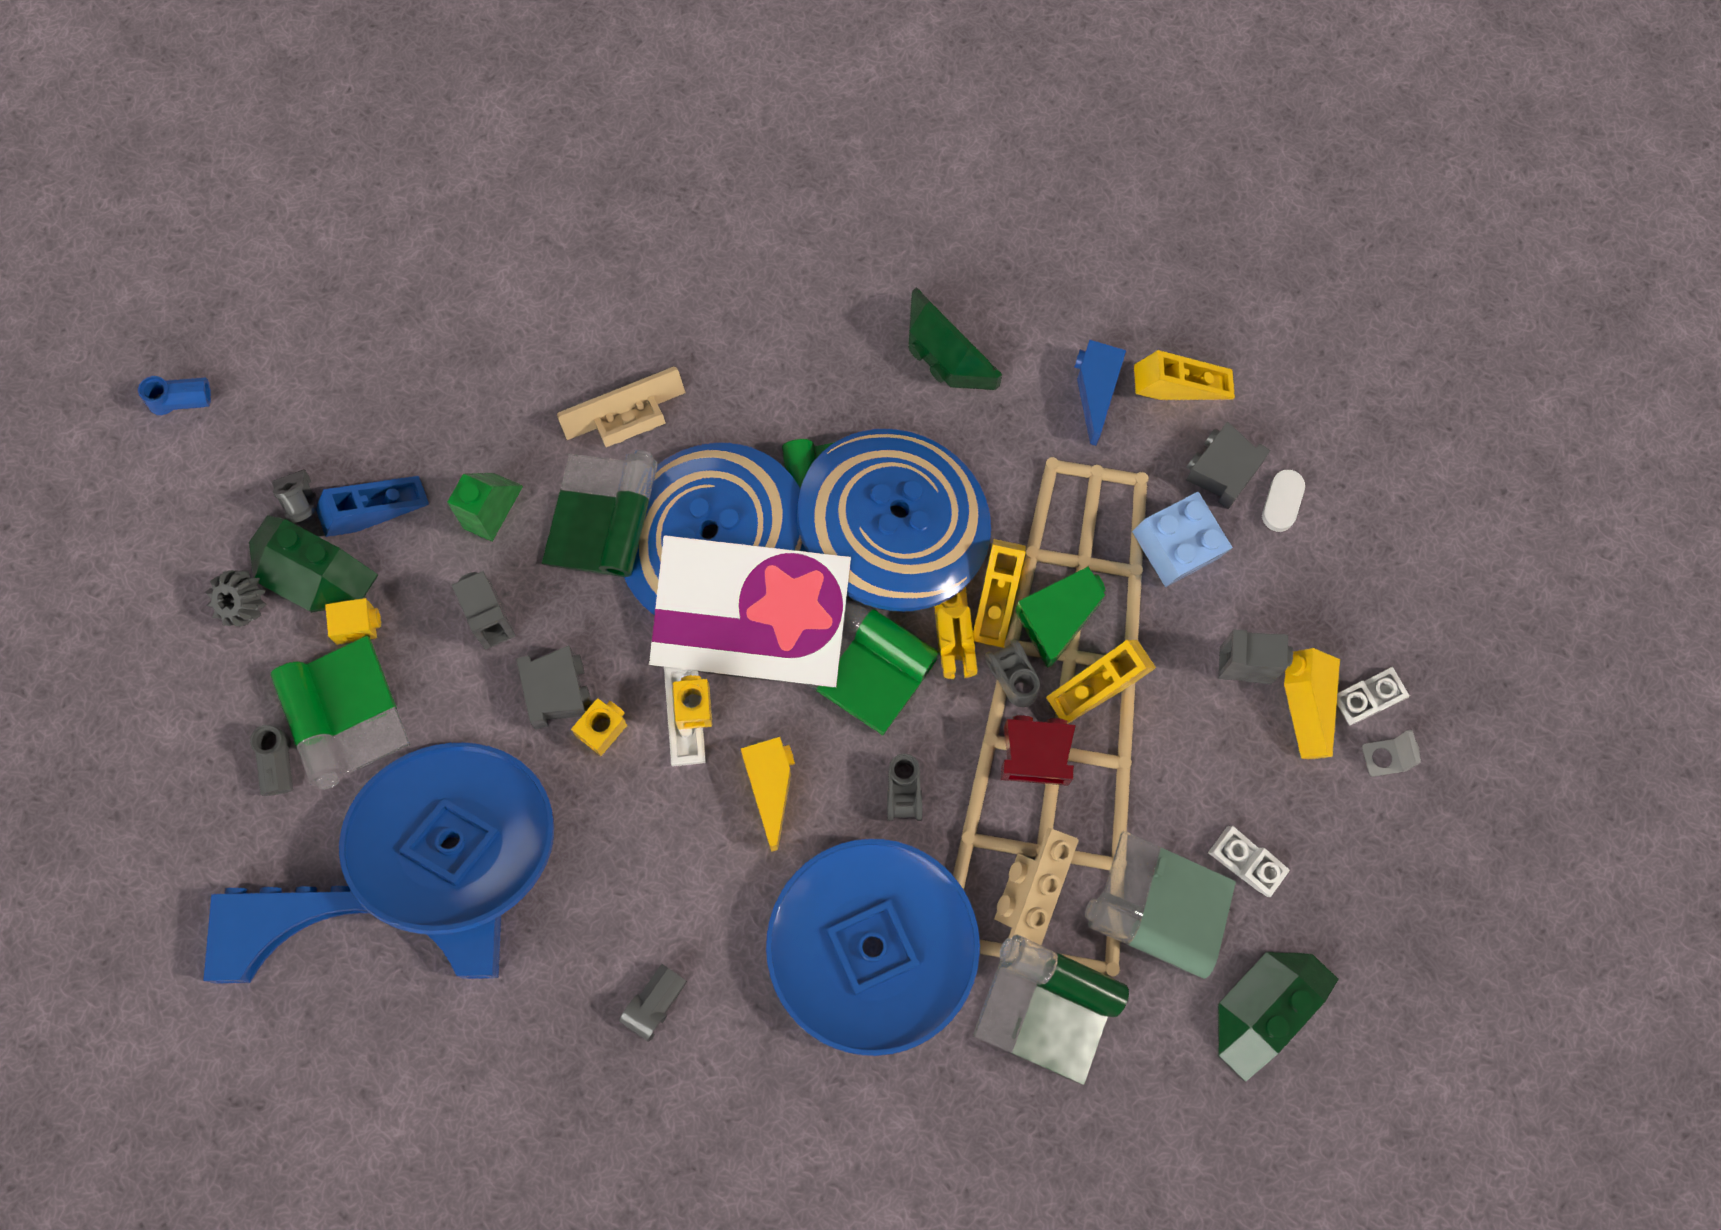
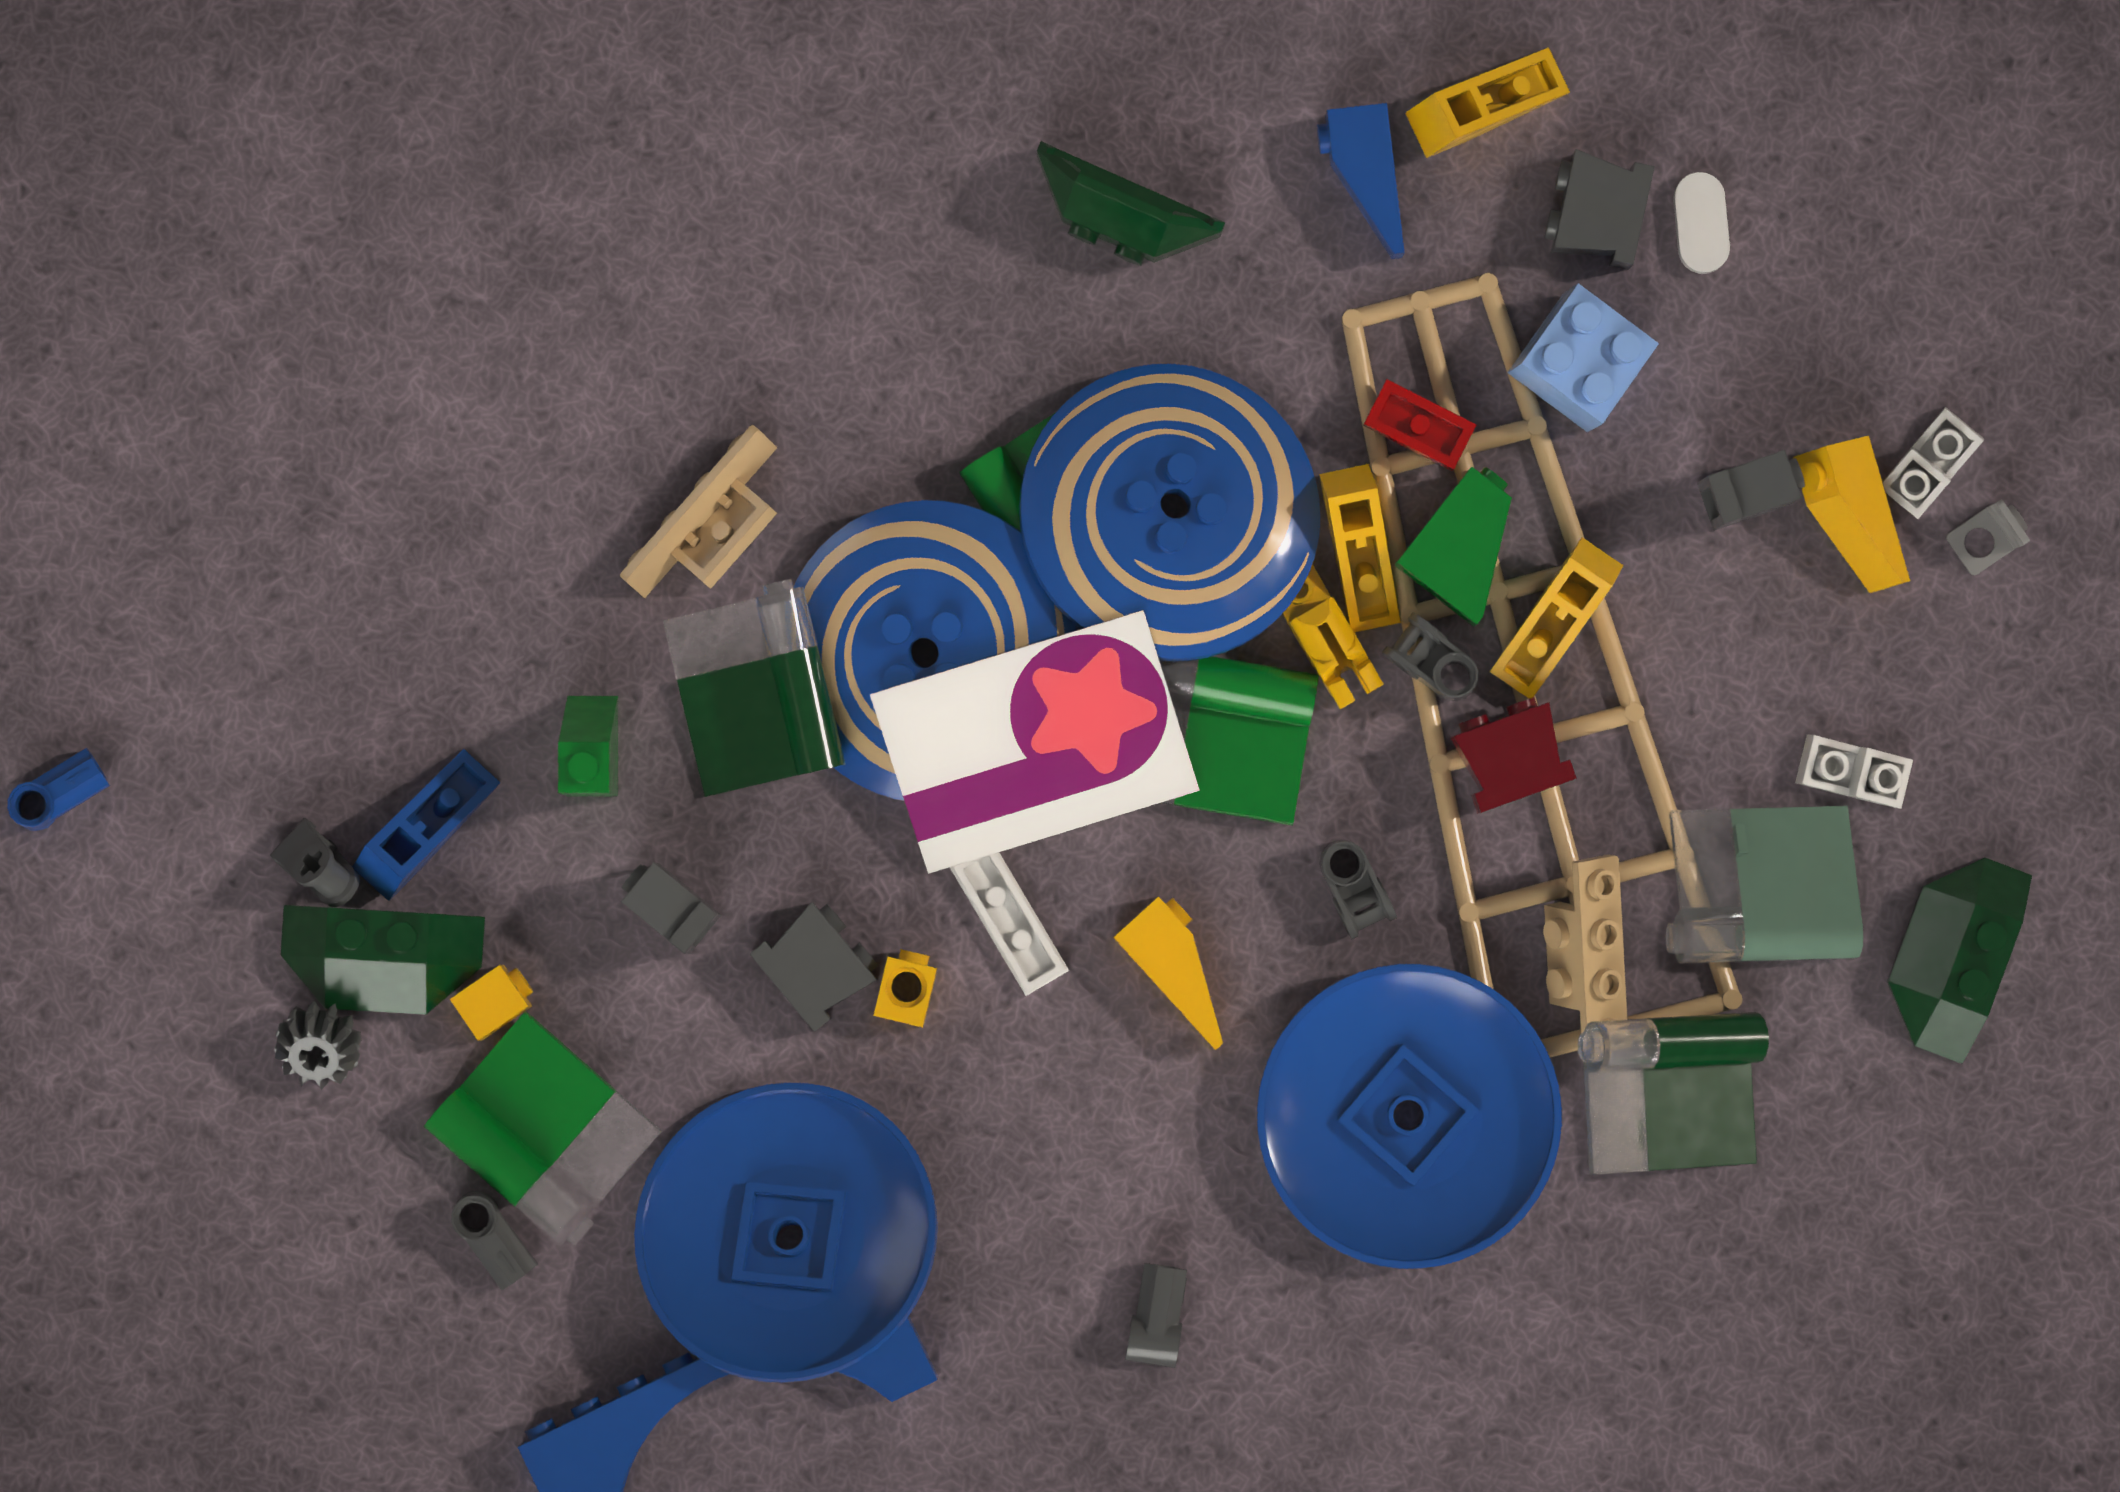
camera: 25 degrees left, 15 degrees up
yellow brick [673,675,712,730] -> none
none -> red plate [1363,379,1476,471]

